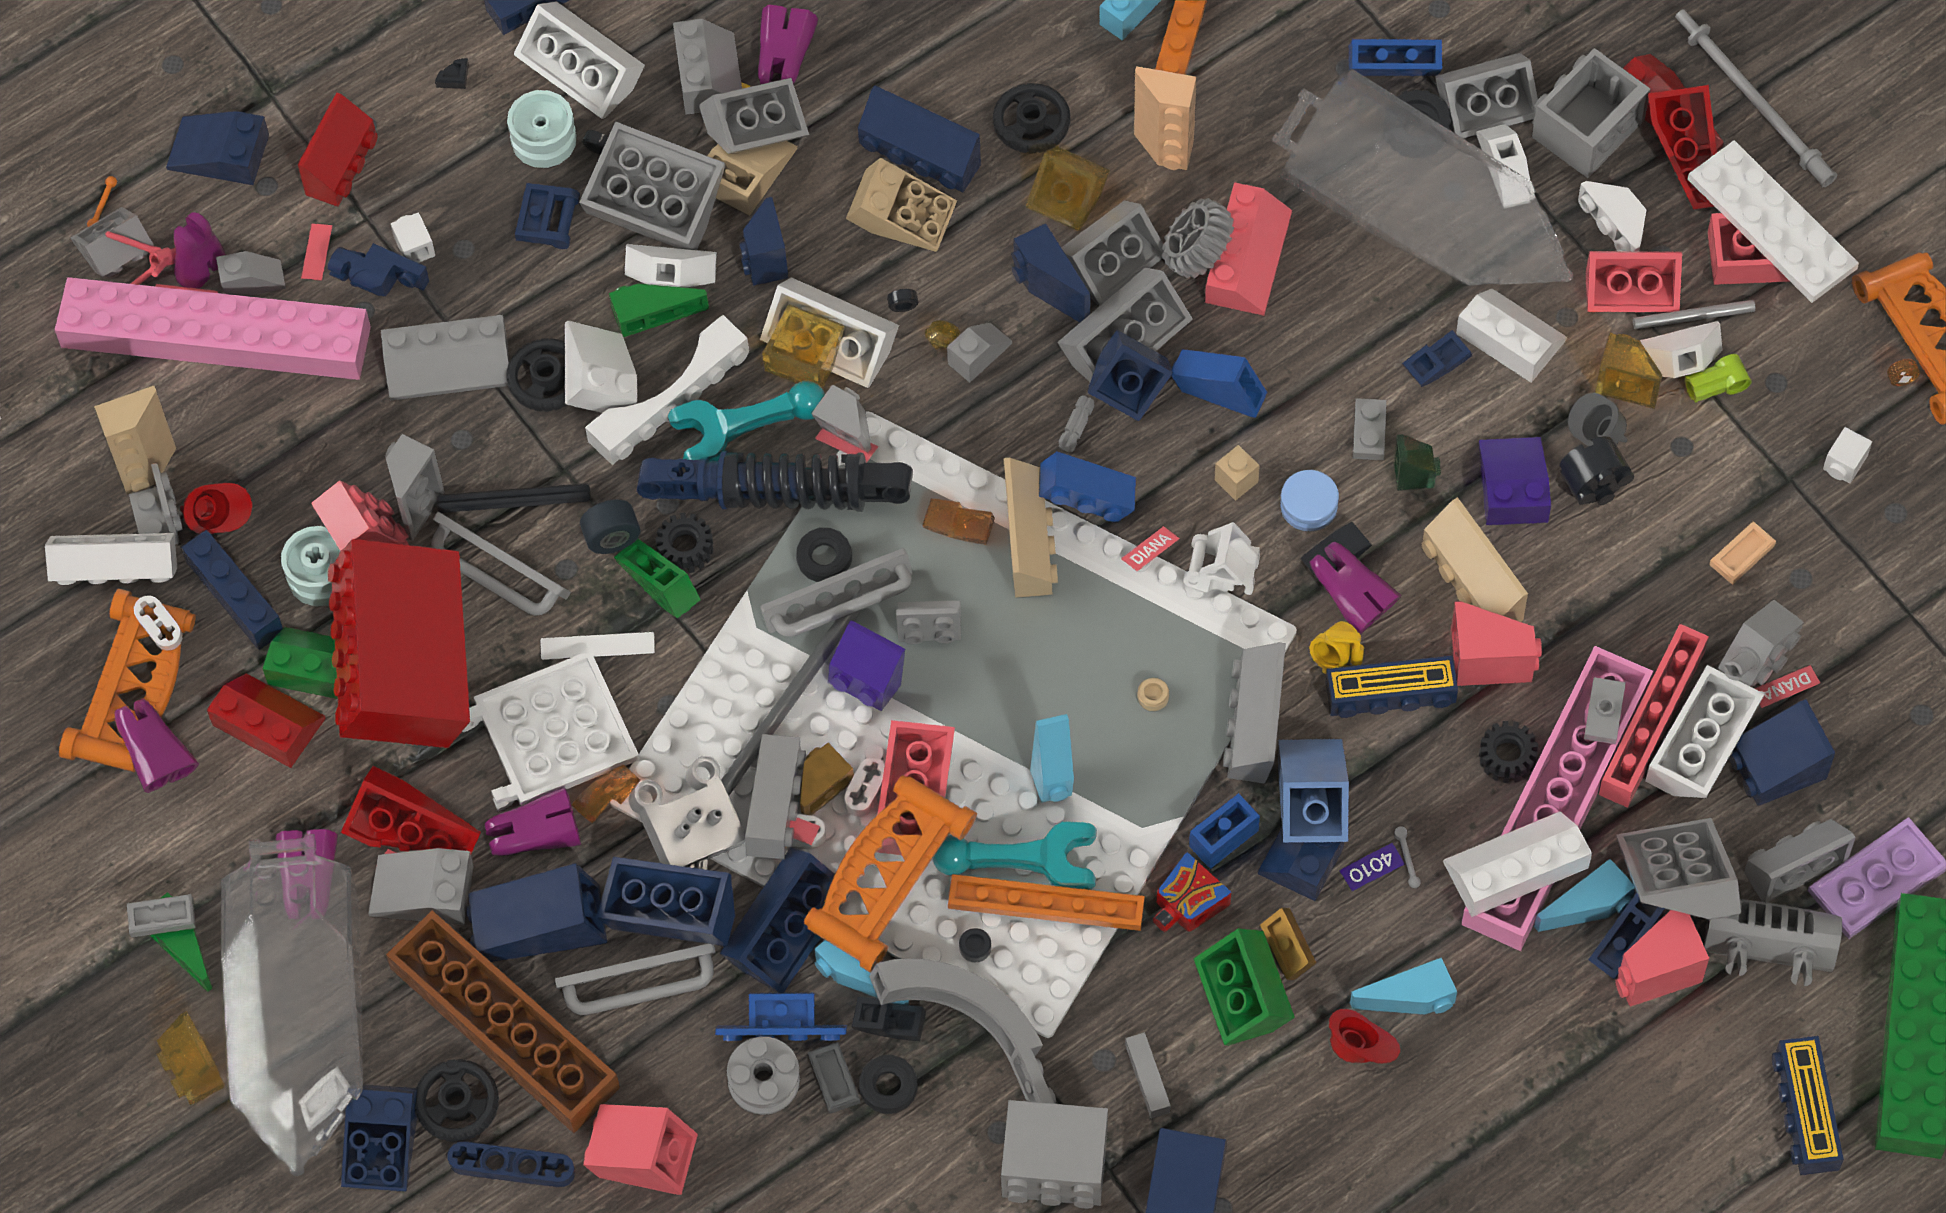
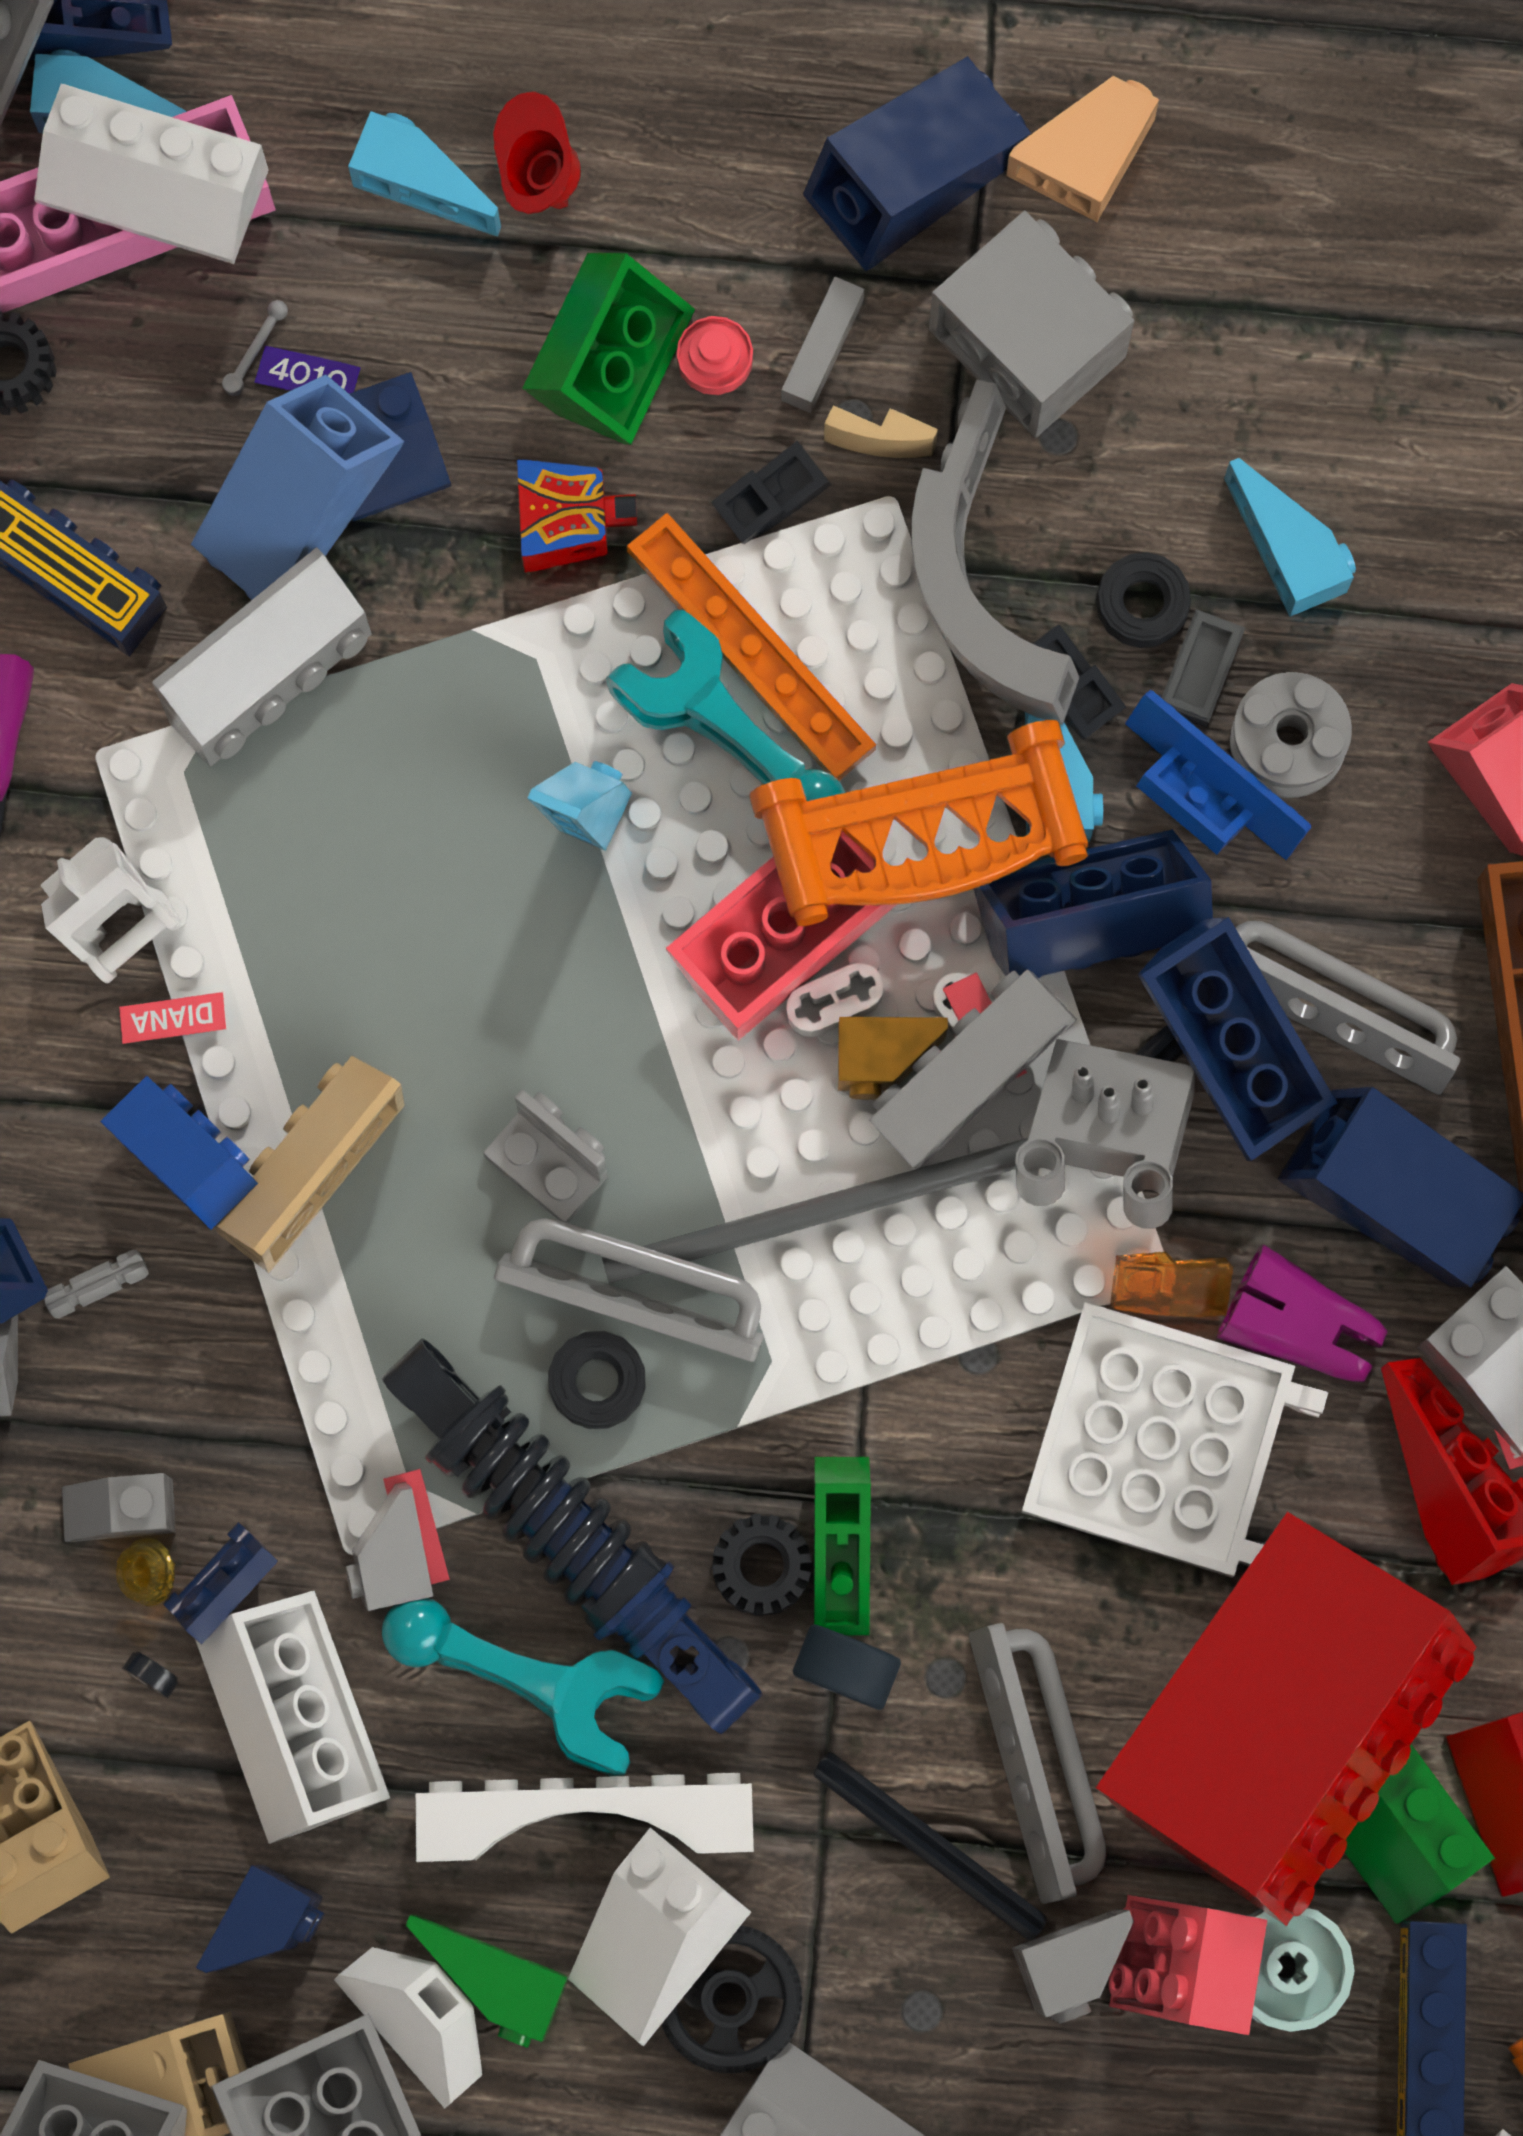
camera: 140 degrees left, 15 degrees up
white sticker [541,632,655,660] -> none
clear yellow slope [762,304,844,388] -> none
dark purple slope [828,620,905,711] -> none
clear orange slope [922,498,995,545] -> none
black tile [959,928,992,963] -> none
tan tile [1137,678,1169,711] -> none
blue brick [1189,793,1260,869] -> none
pearl gold plate [1260,908,1316,980] -> none
yellow piece [1309,621,1364,674] -> none
none -> dark blue plate [163,1522,278,1645]
none -> coral plate [677,316,753,395]
none -> black slope [711,441,832,544]
none -> tan slope [824,405,938,458]
none -> medium azure slope [1224,458,1356,617]

